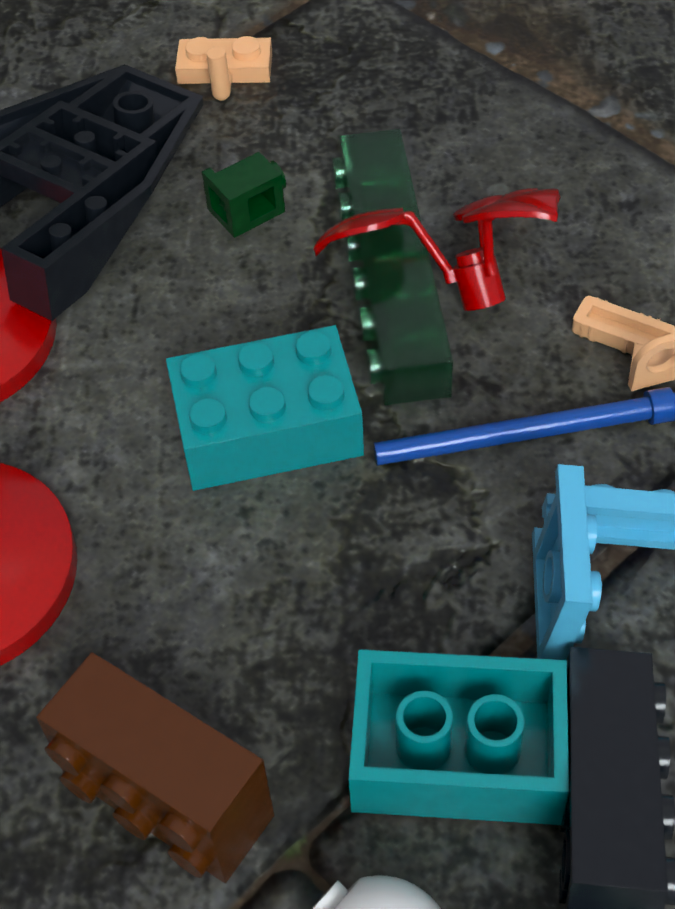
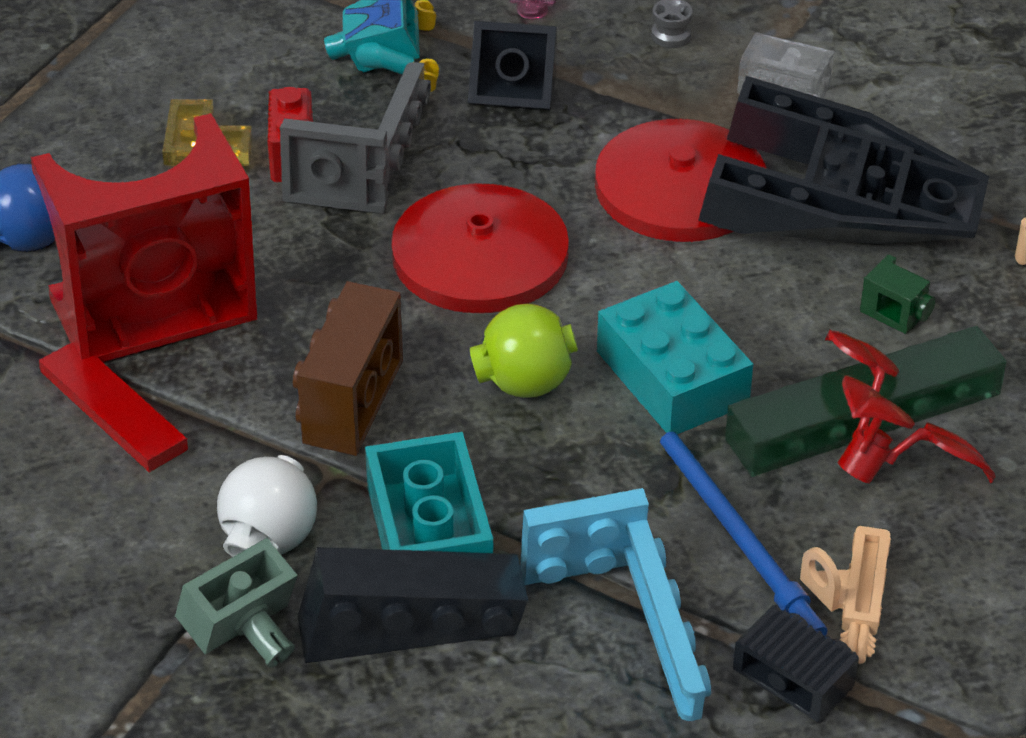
camera: 70 degrees right, 10 degrees down
none -> lime brick [470,304,578,398]

